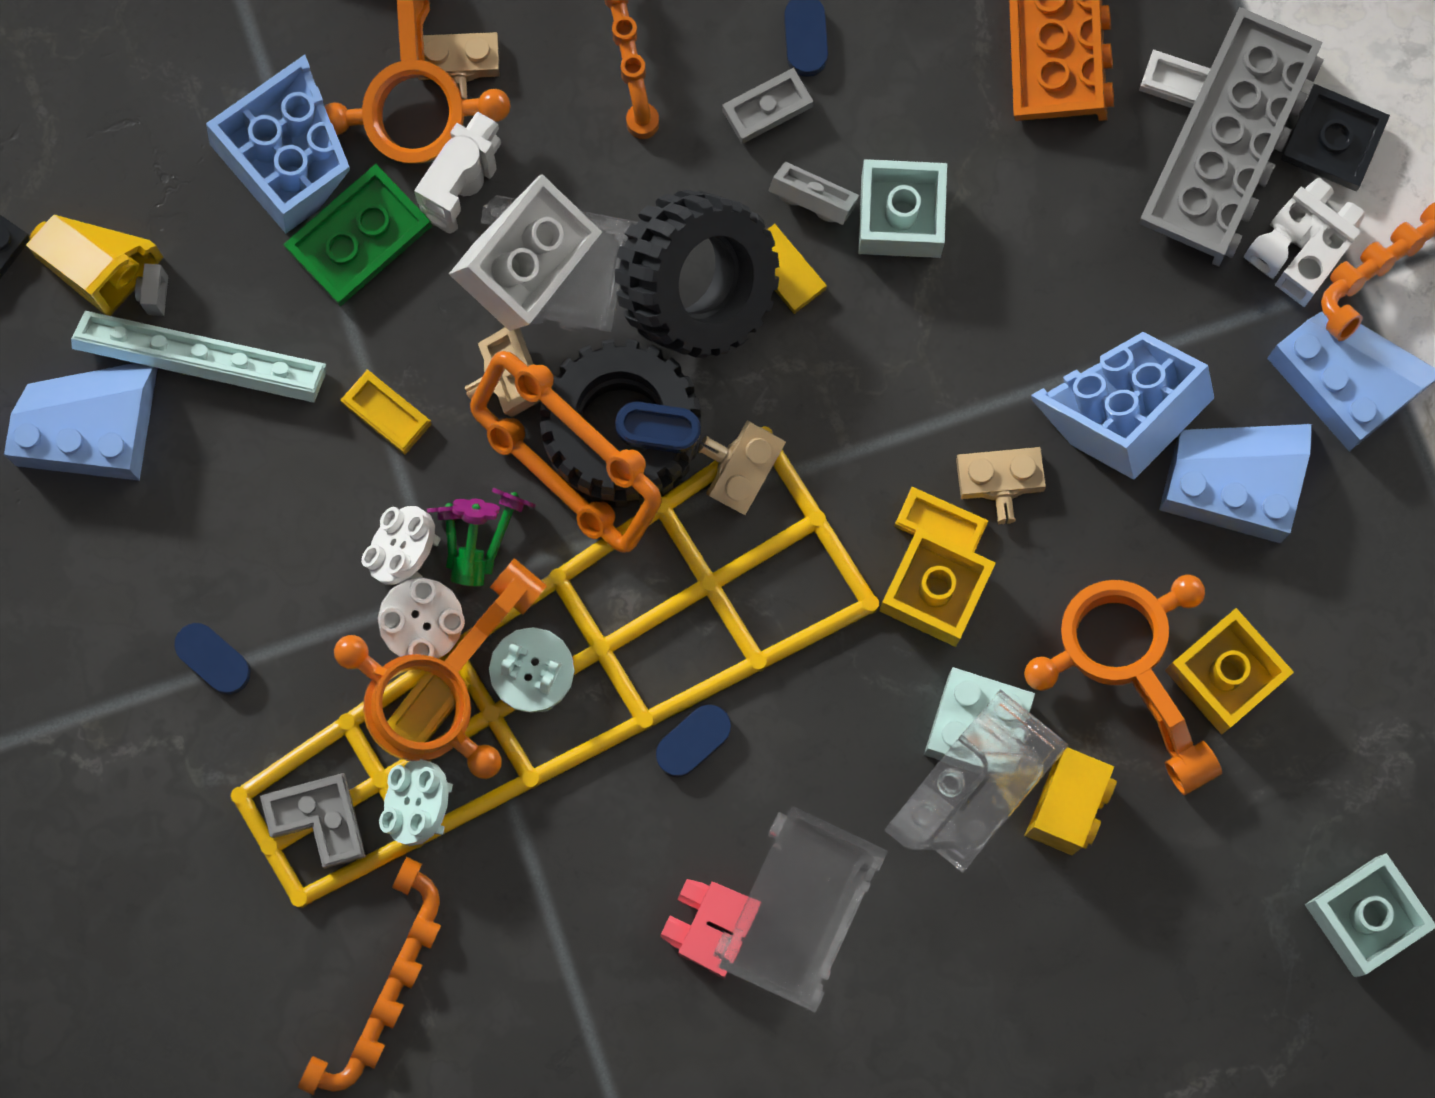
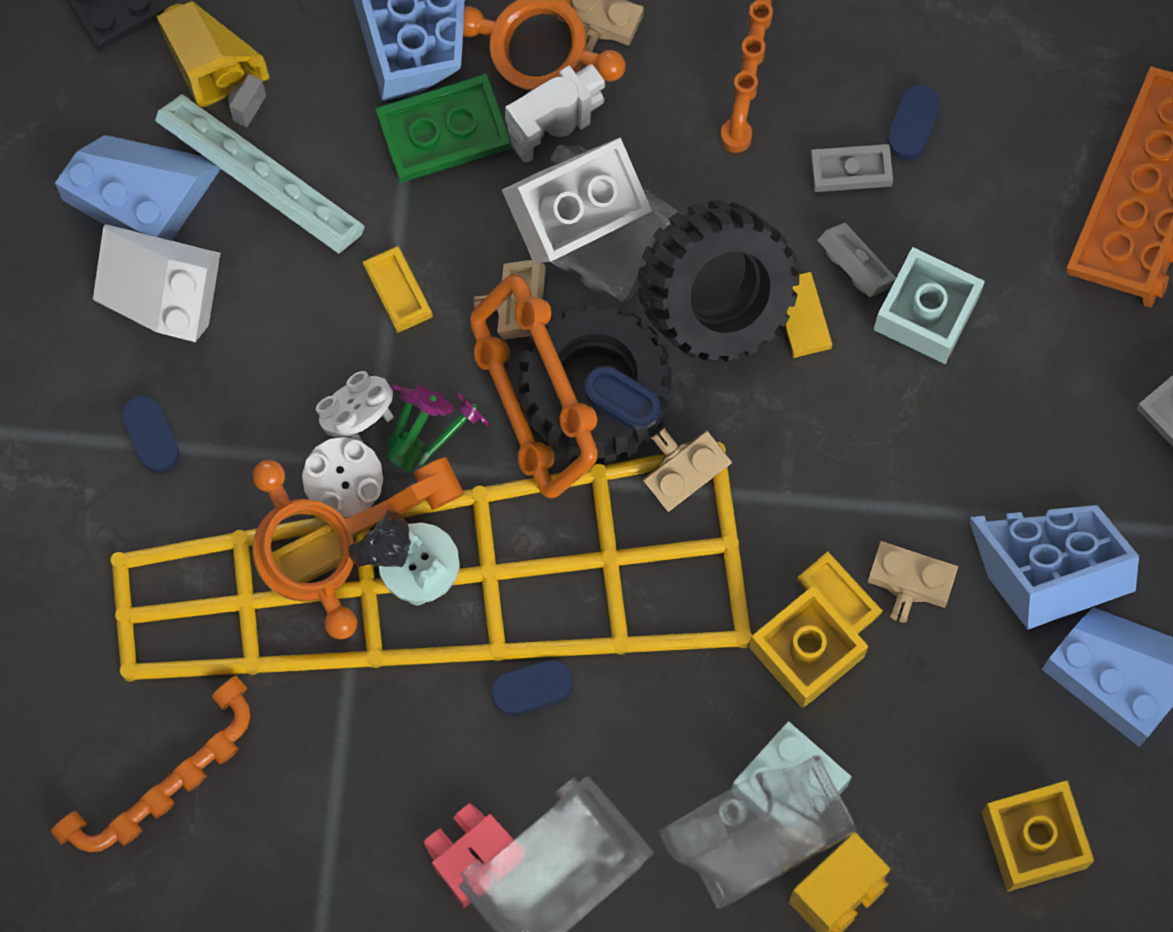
camera: 25 degrees right, 5 degrees down
light grey tile [260,773,366,869] -> none
light aqua plate [379,759,453,846] -> none
orange piece [1024,575,1222,795] -> none
none -> white slope [93,224,220,342]
none -> black piece [348,510,411,567]

